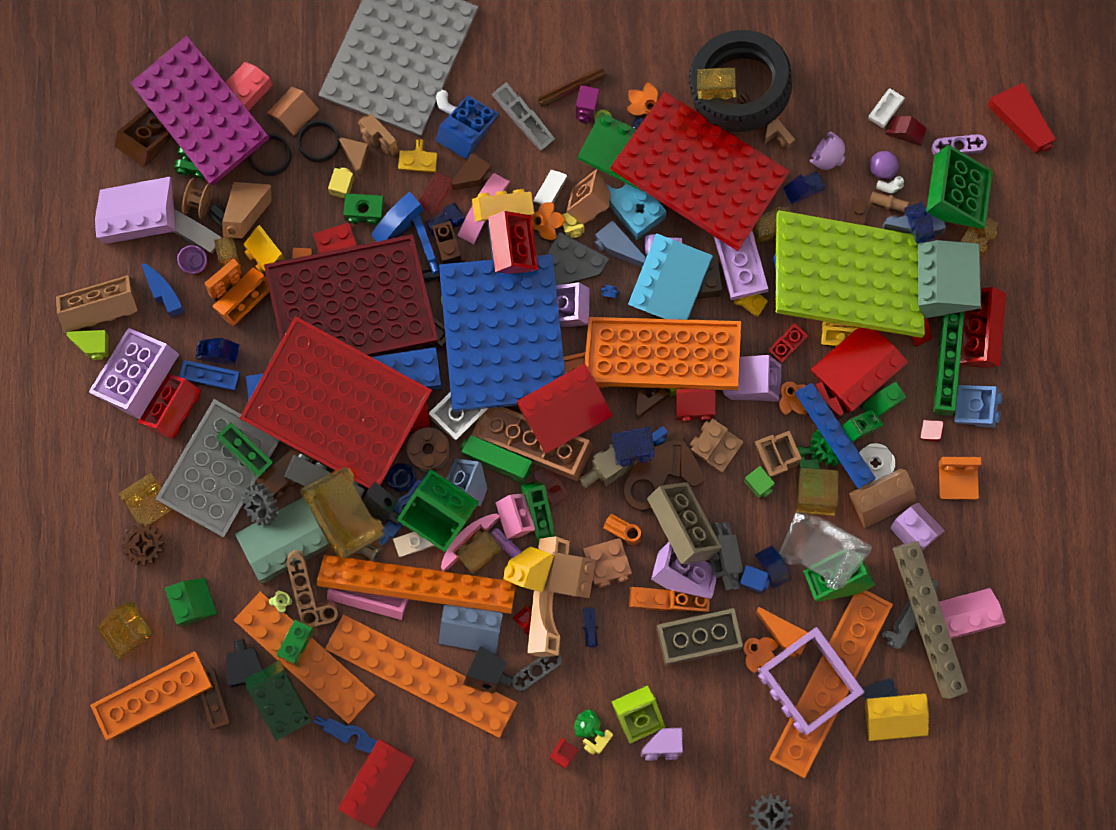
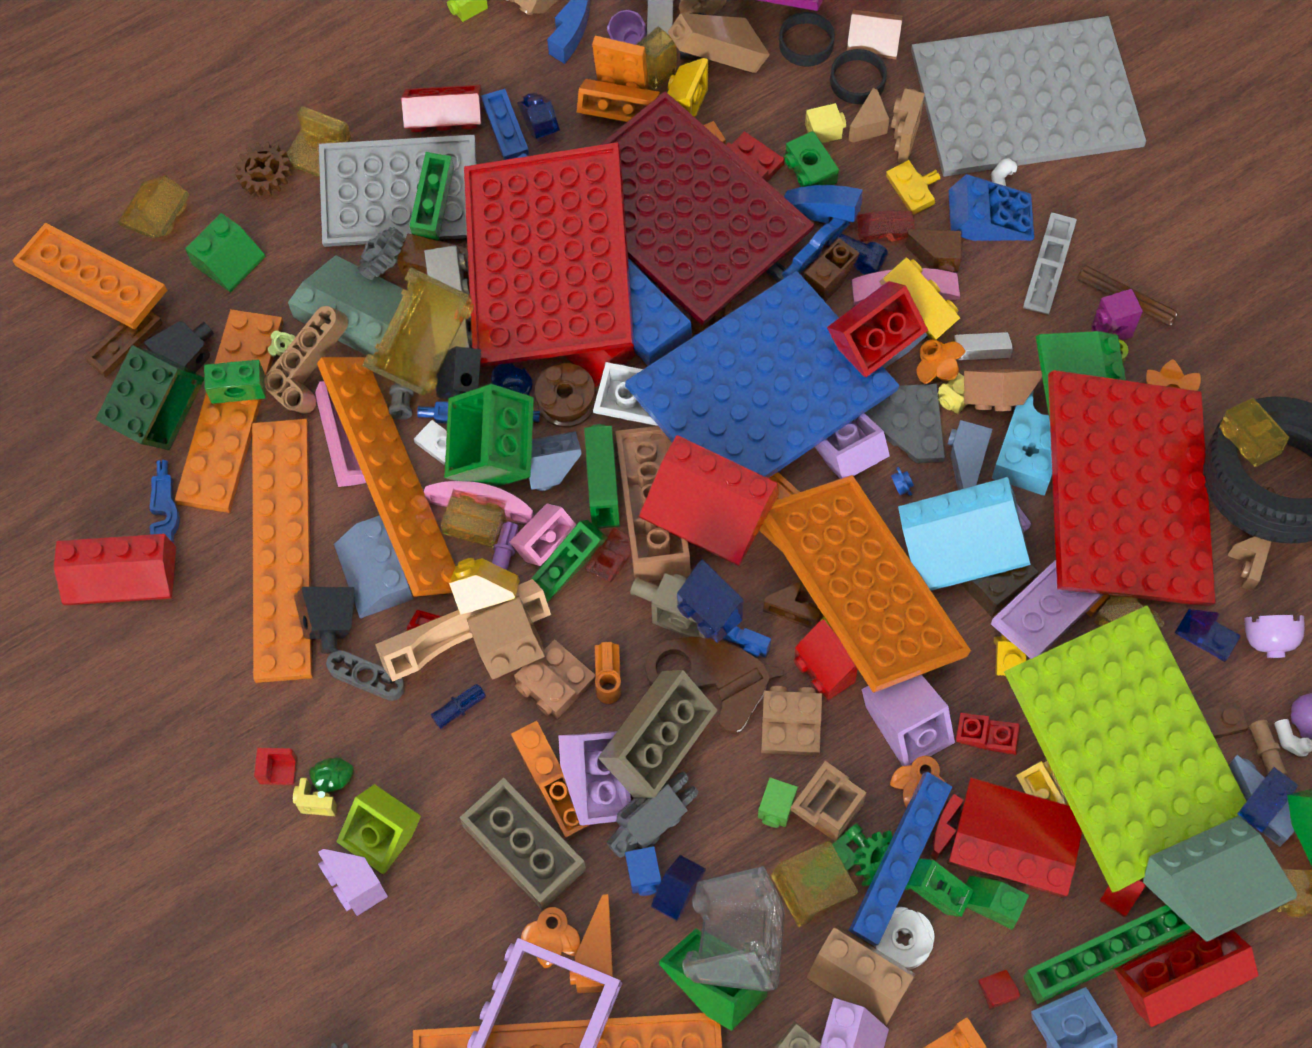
camera: 60 degrees right, 10 degrees down
lavender slope [89,328,179,419] -> none

